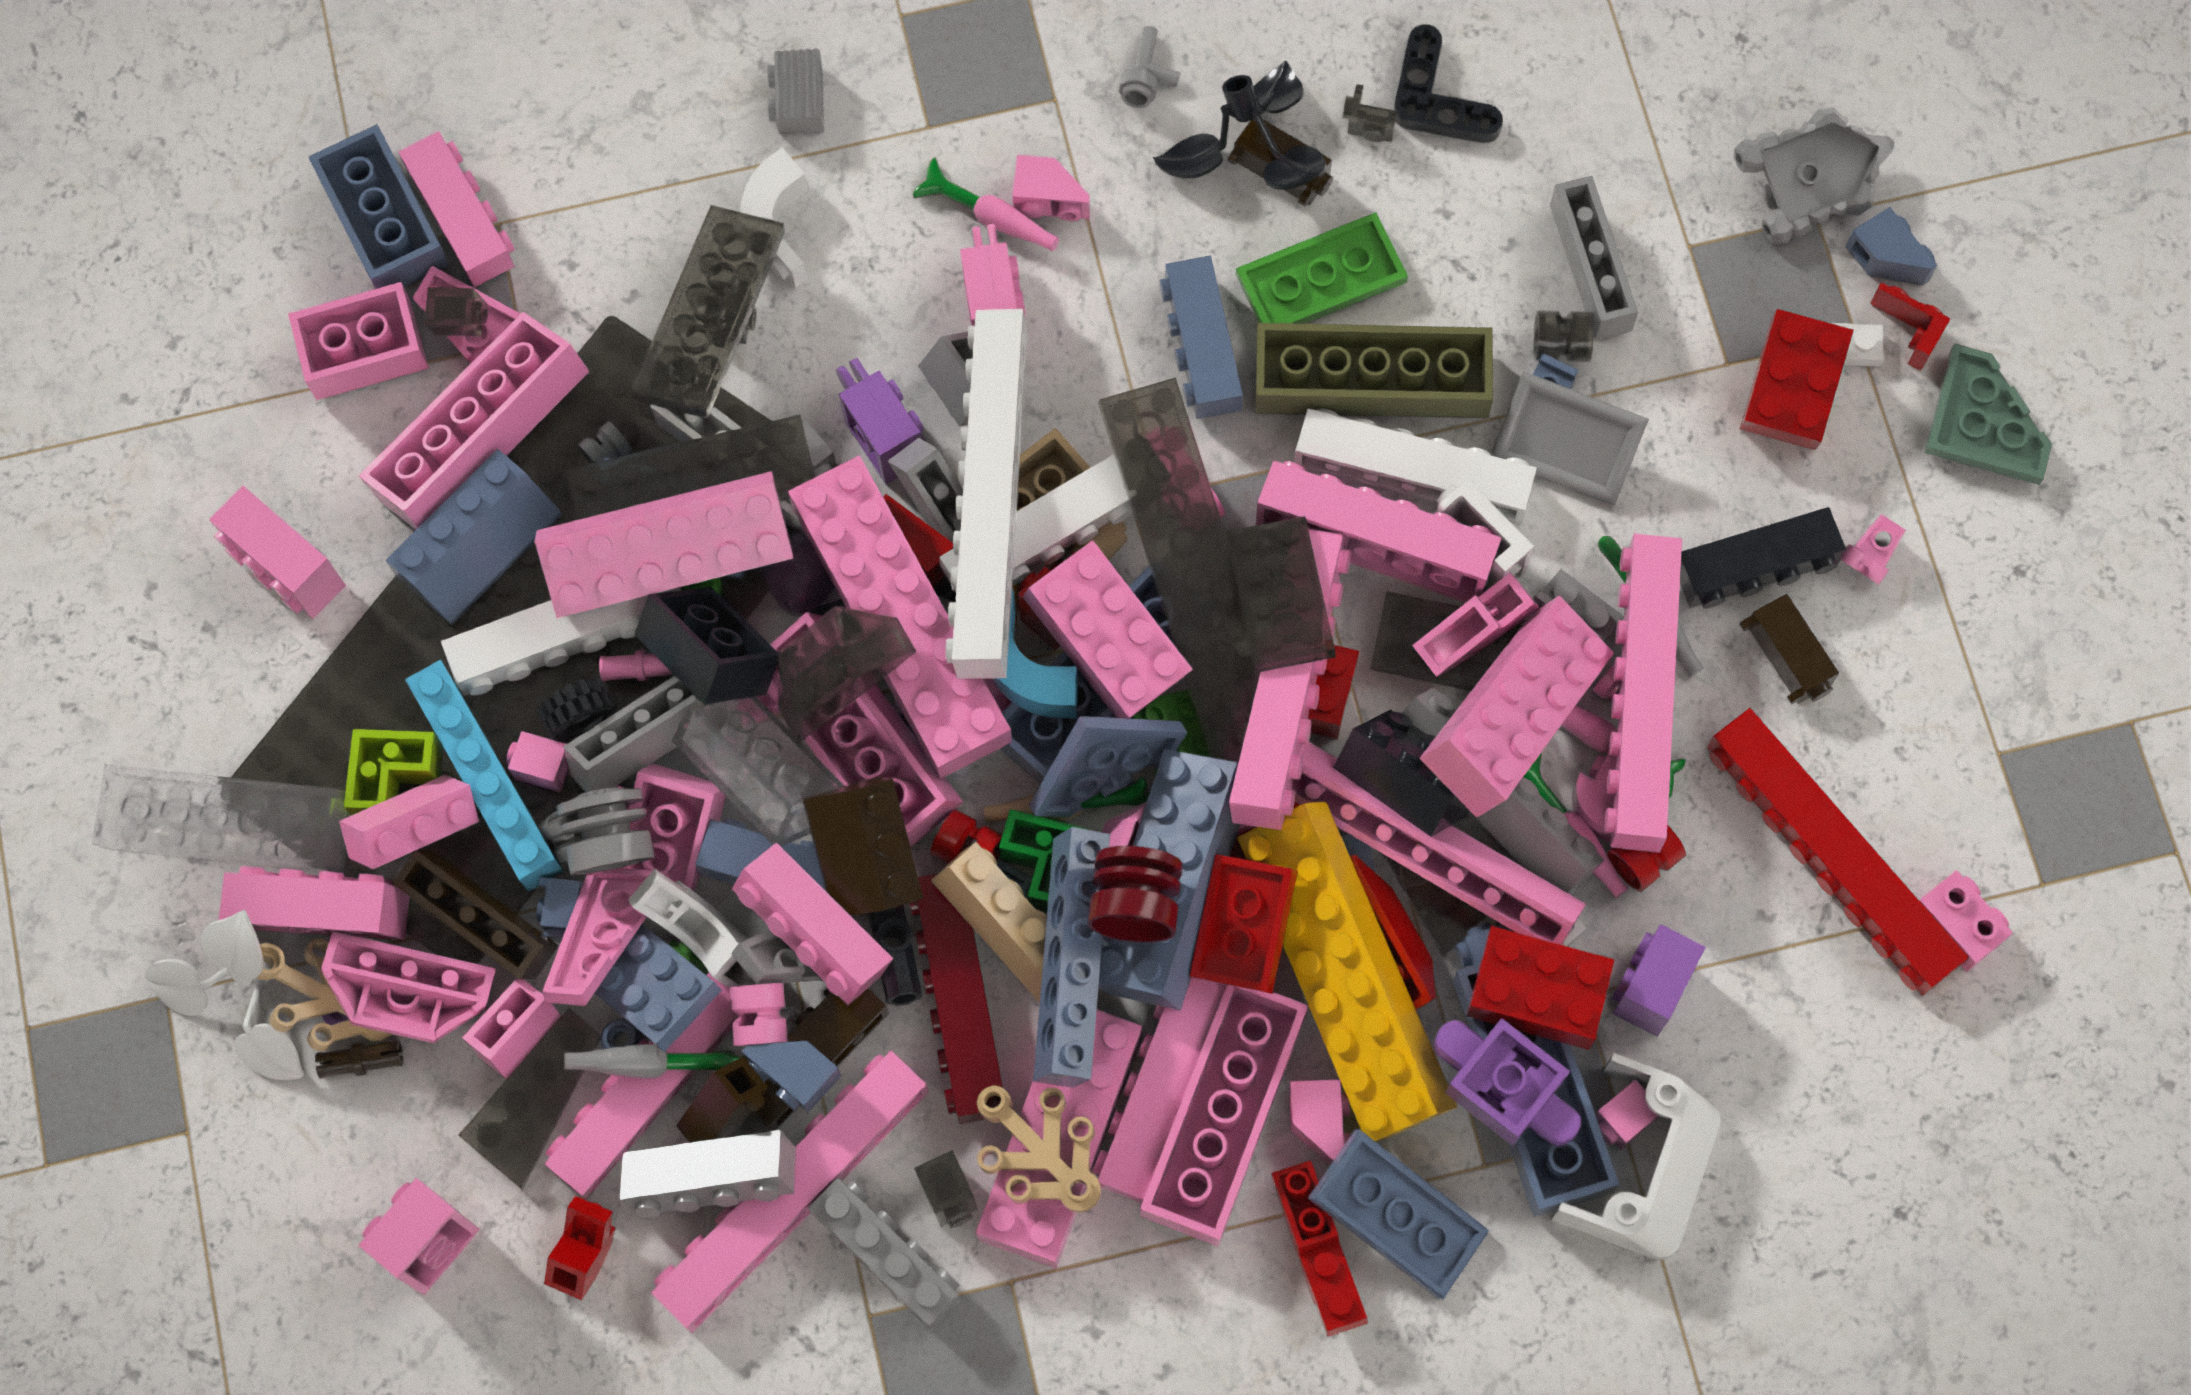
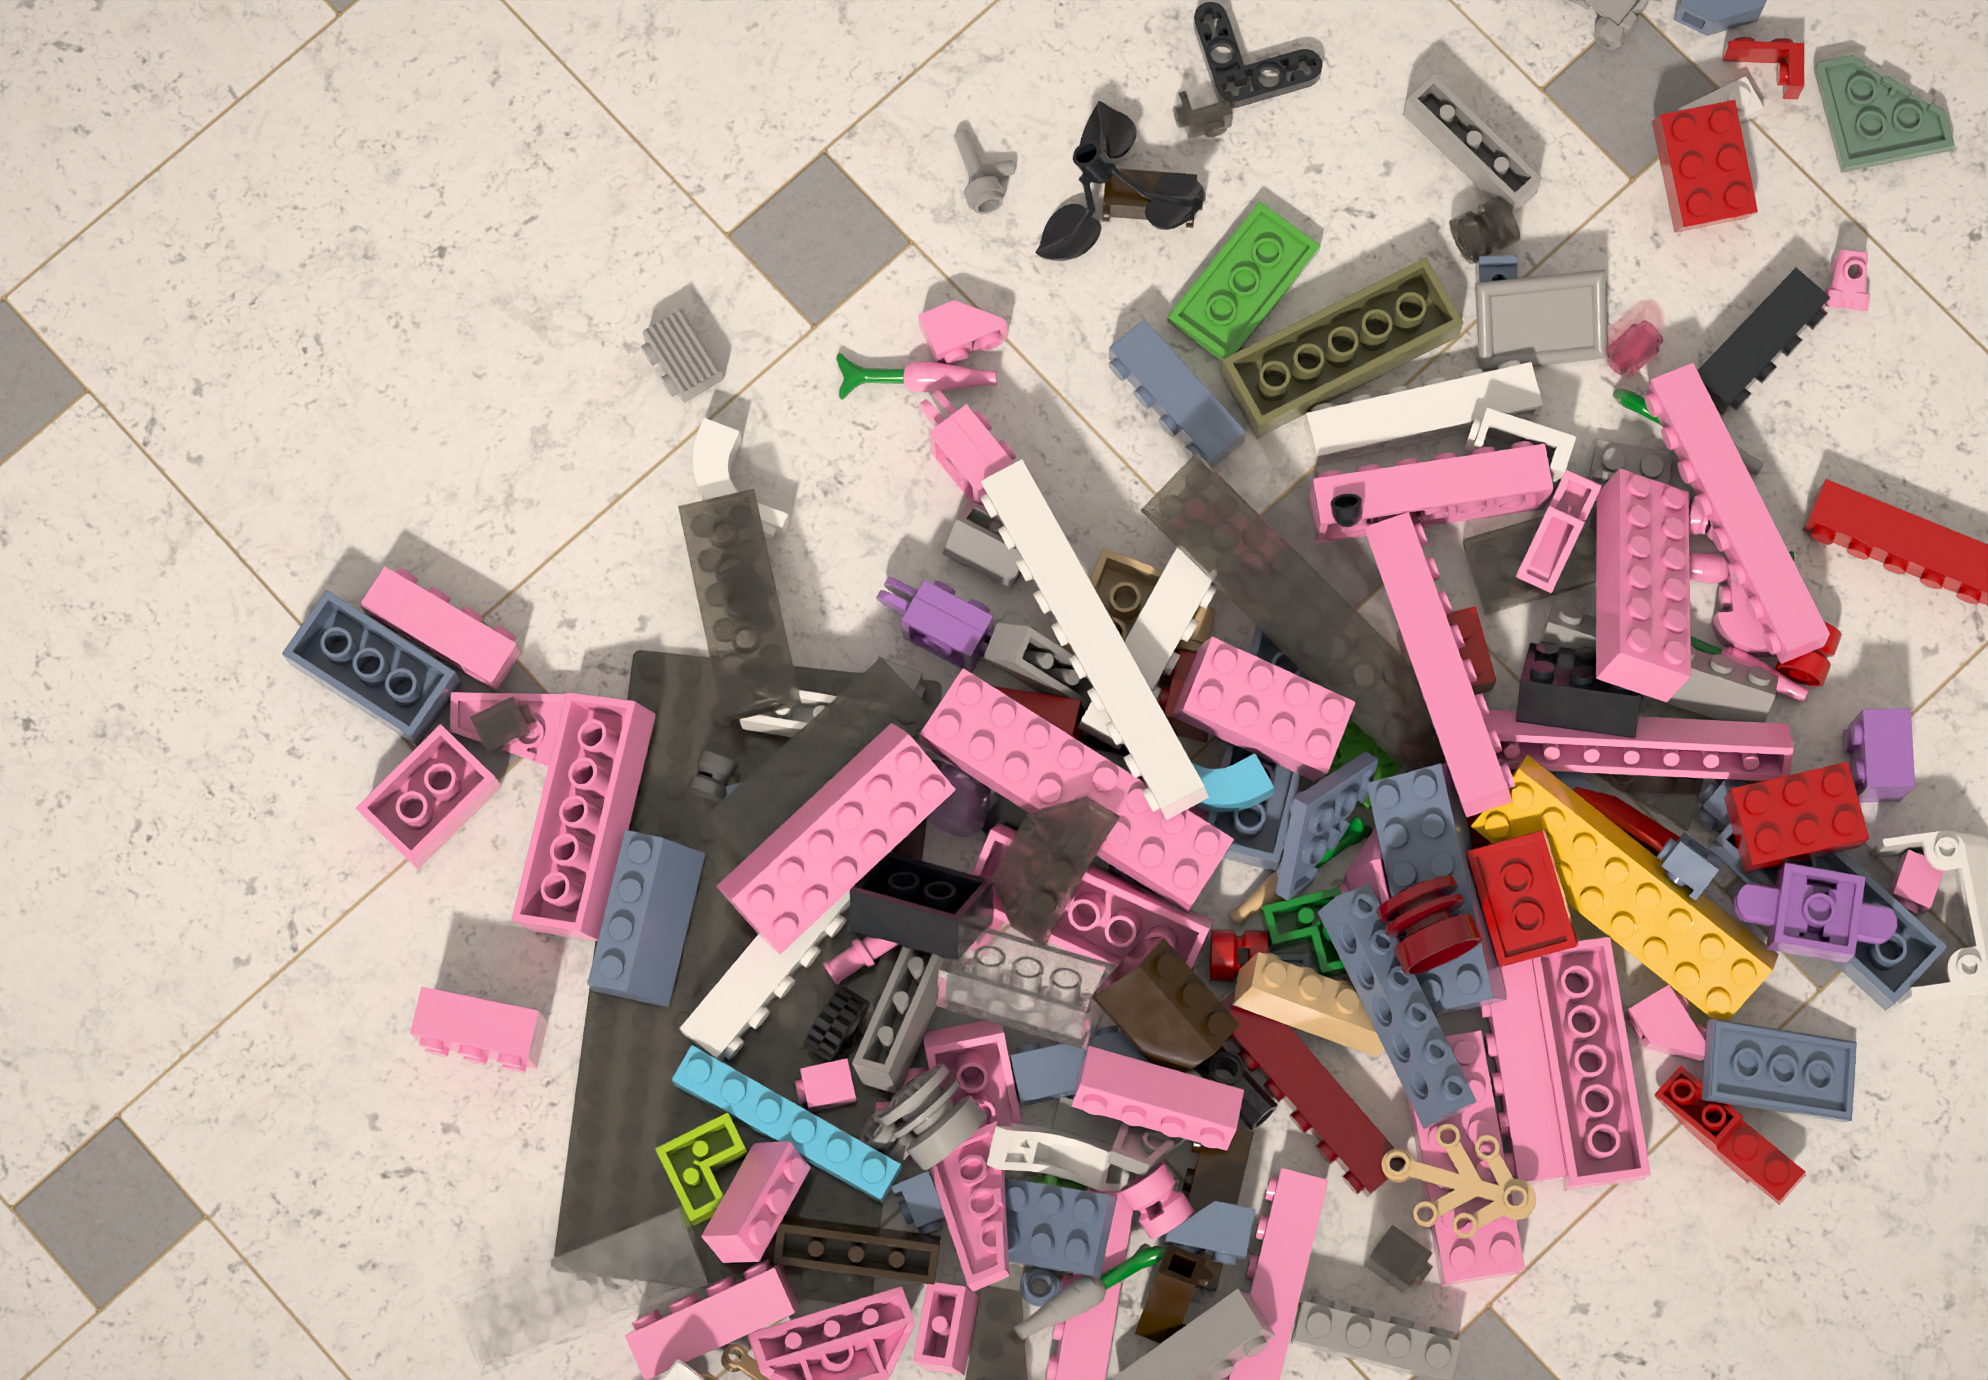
camera: 30 degrees left, 5 degrees up
clear smoke plate [1226,516,1336,673] -> none
dark brown brick [1739,594,1839,704] -> none
none -> black hinge [1330,493,1363,527]
none -> clear pink brick [1606,320,1663,376]
none -> brick [1657,833,1723,901]

